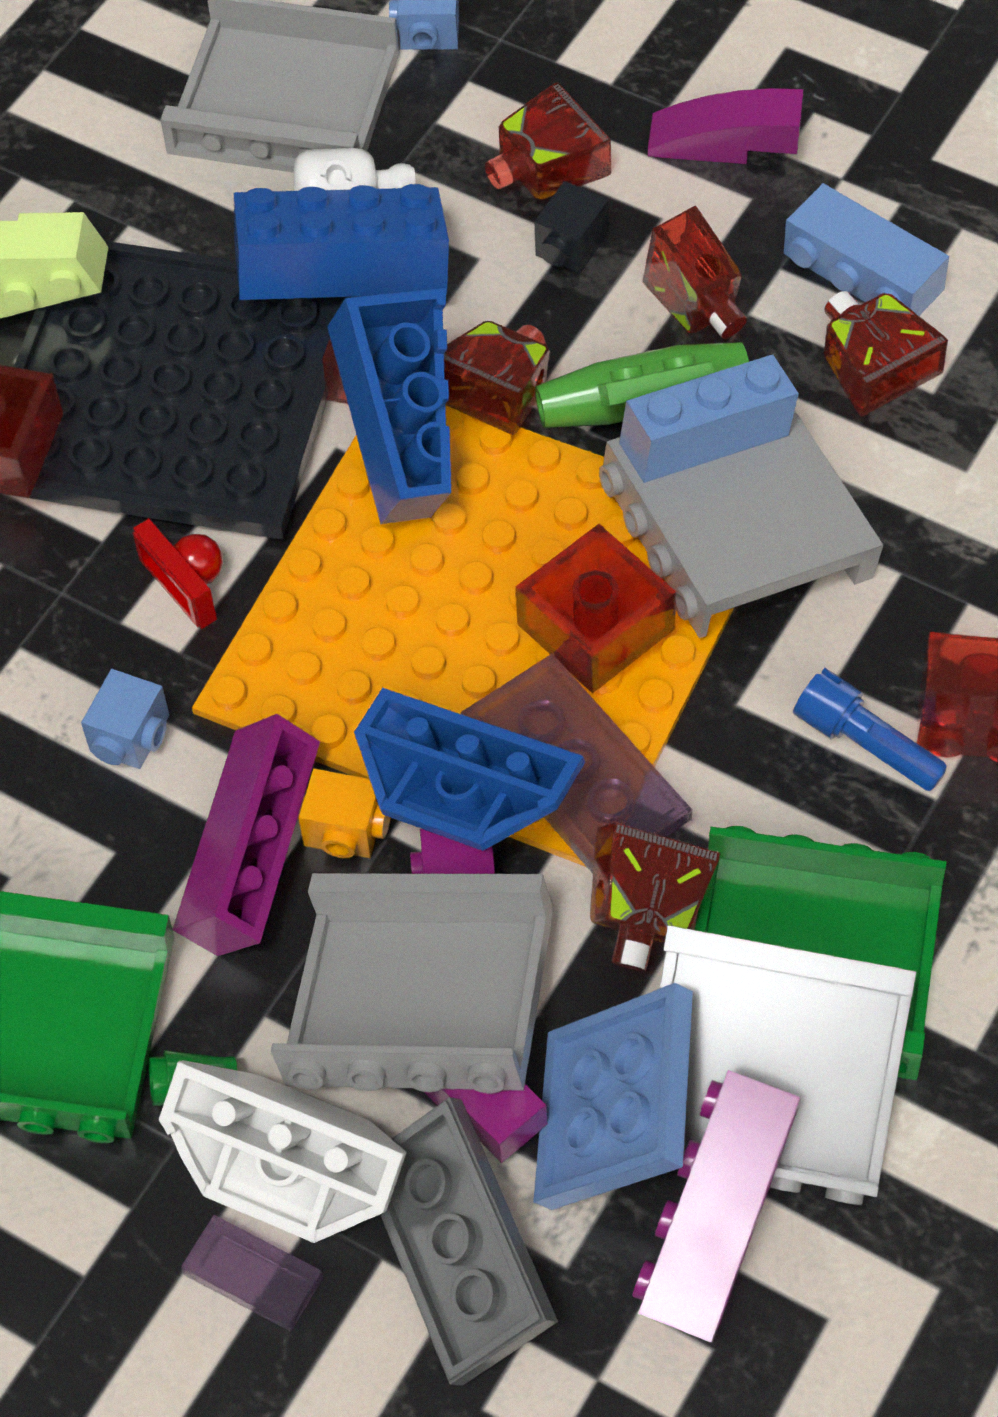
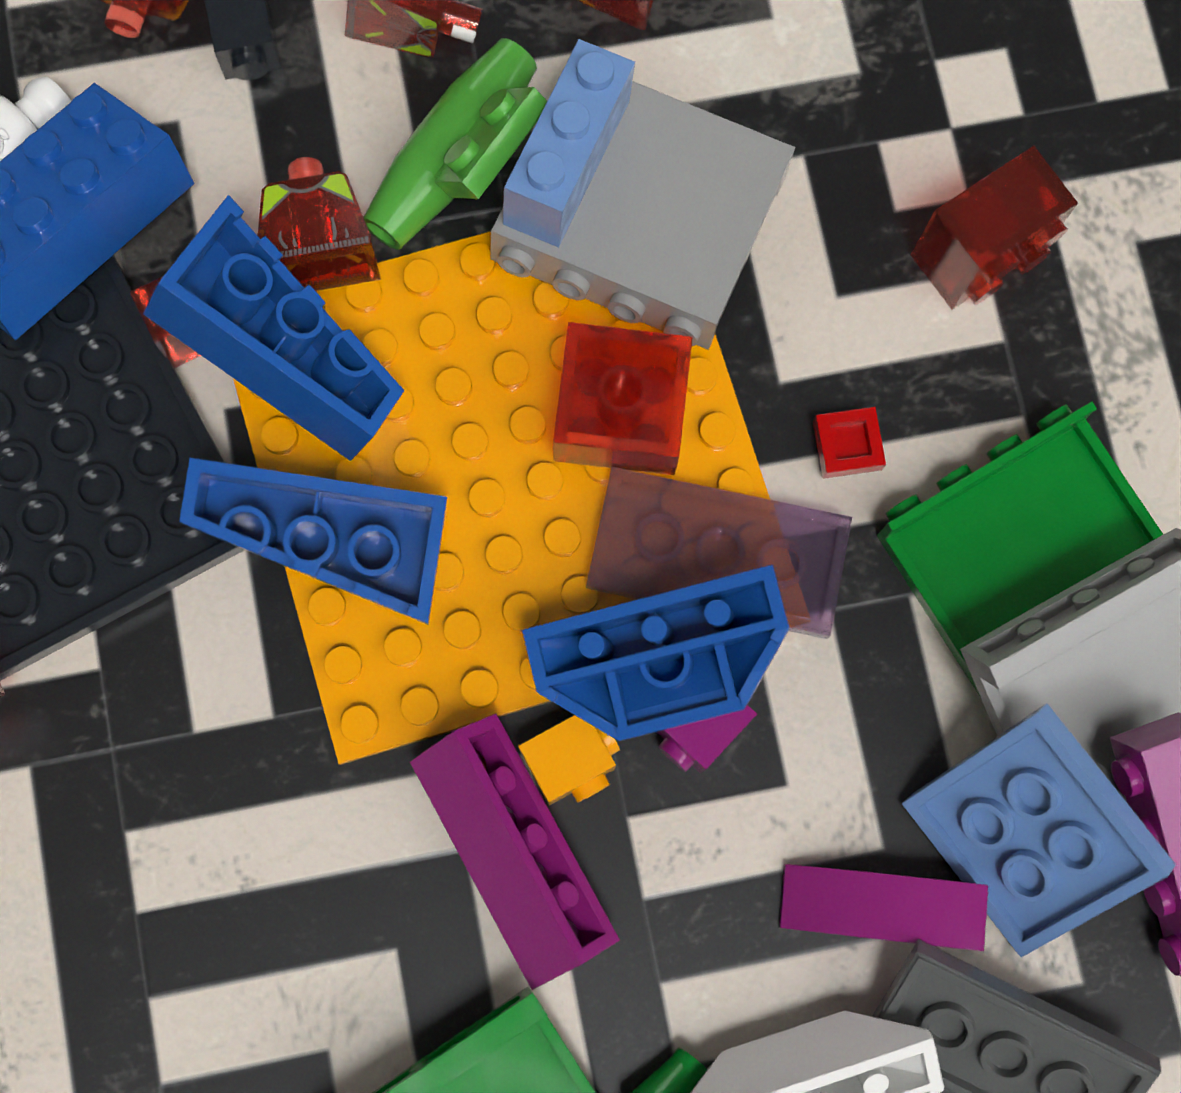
camera: 50 degrees left, 20 degrees up
medium blue brick [81,669,170,769] -> none
red tile [133,518,223,630] -> none
light grey panel [271,873,553,1094] -> none
clear red torso [590,823,720,971] -> none
blue piece [793,667,947,791] -> none
none -> blue wedge [179,458,447,625]
none -> red plate [813,407,886,479]

